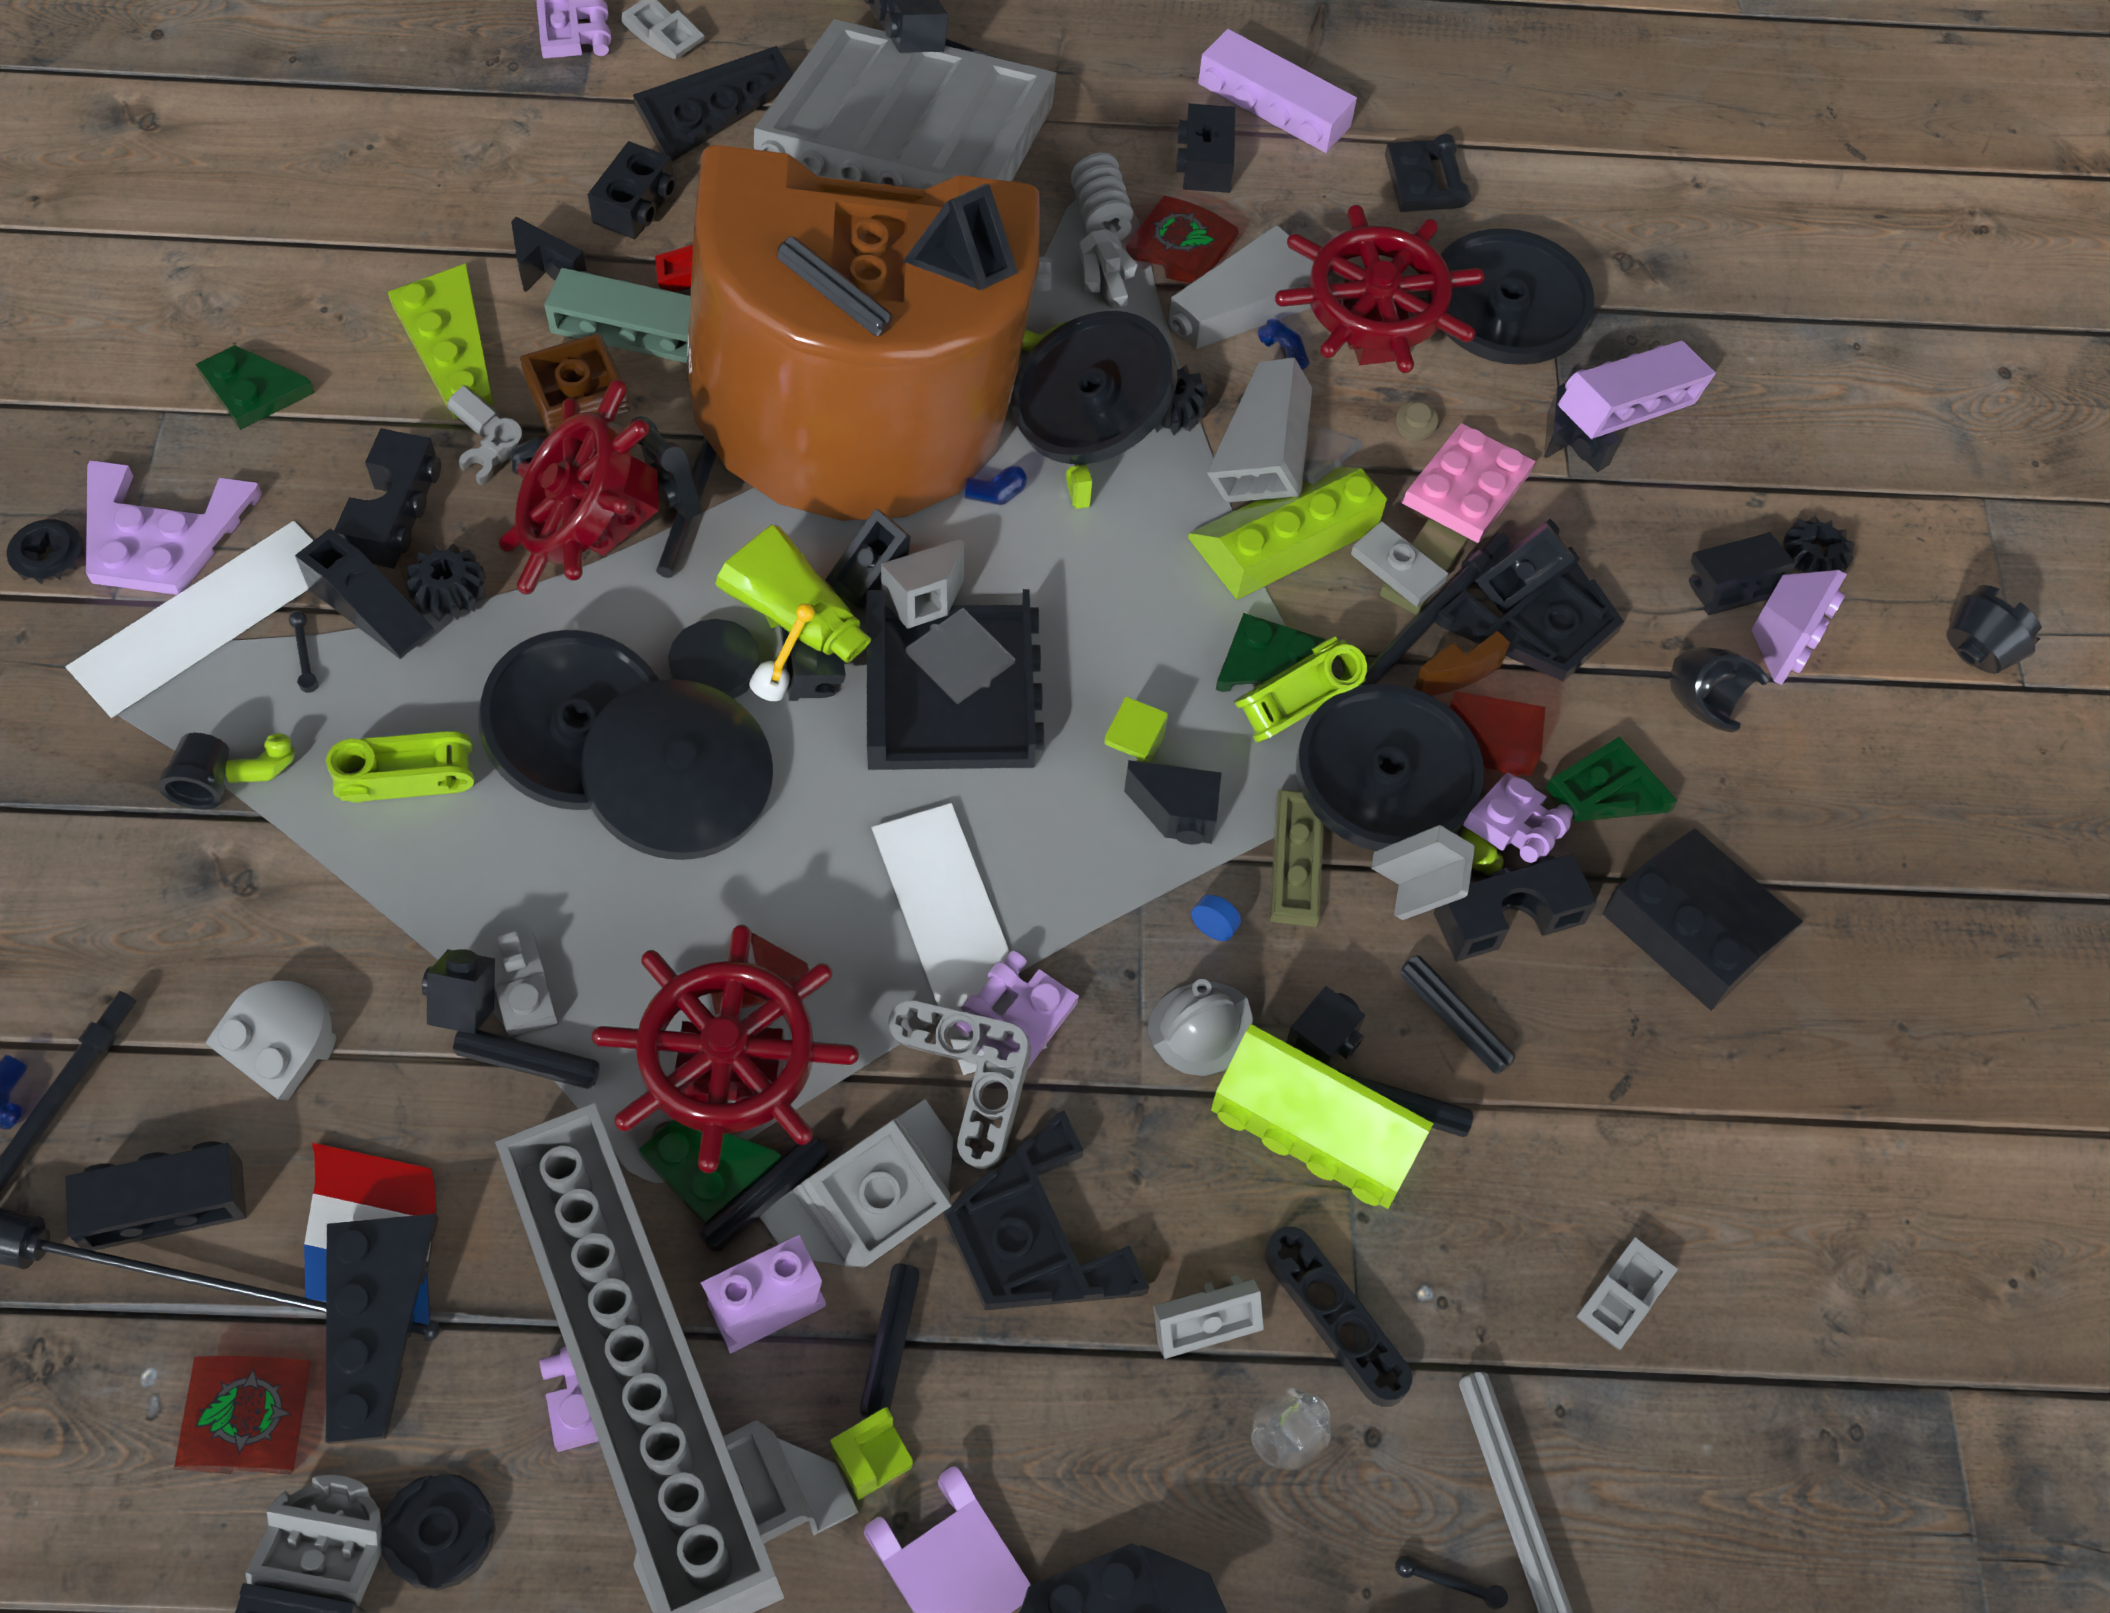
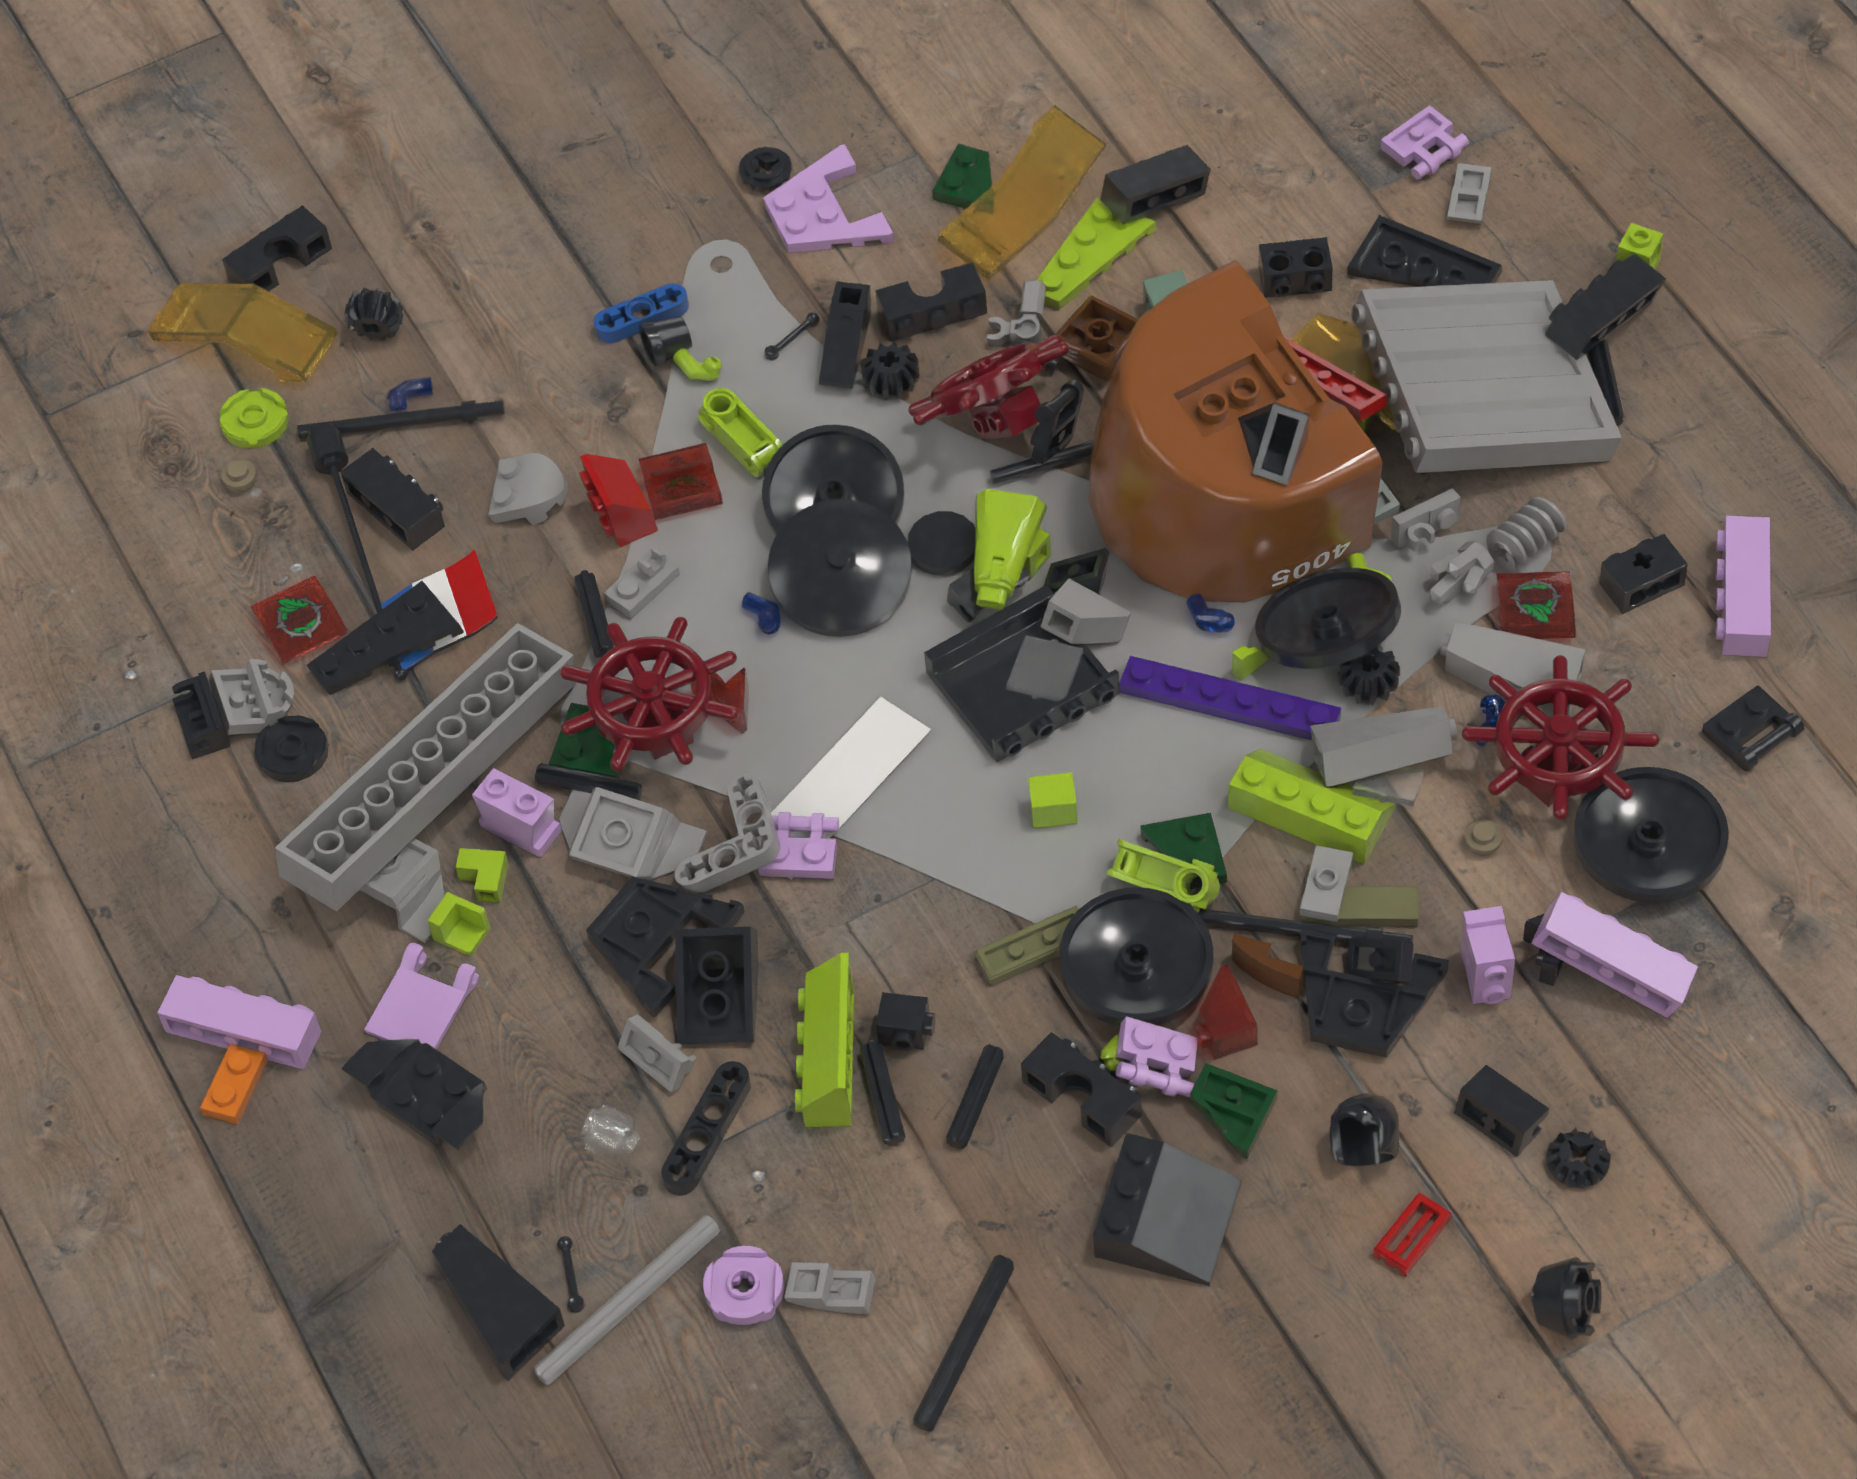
camera: 70 degrees right, 5 degrees down
white sticker [65,521,313,718] -> none
black brick [422,949,495,1034] -> none
black slope [511,217,587,292] -> none
hinge [749,603,815,701] -> none
black axle [777,236,893,336] -> none
black axle [860,1263,920,1418] -> none
black slope [1124,760,1222,845] -> none
light grey helmet [1147,979,1253,1076] -> none
blue tile [1191,895,1241,941] -> none
light grey panel [1371,825,1475,920] -> none
bright pink plate [1402,423,1536,543] -> none
lavender slope [1752,570,1847,685] -> none
none -> lime piece [455,848,509,903]
none -> red slope [579,454,658,548]
none -> blue beam [594,283,689,343]
none -> clear red slope [638,443,723,520]
none -> black slope [675,926,759,1045]
none -> lavender plate [703,1246,784,1325]
none -> clear blue arm [742,592,782,634]
none -> black axle [913,1255,1014,1432]
none -> clear yellow windscreen [938,105,1106,280]
none -> black brick [1100,145,1211,224]
none -> dark purple plate [1119,656,1341,740]
none -> red tile [1373,1192,1452,1277]
none -> lavender hips [1460,906,1515,1004]

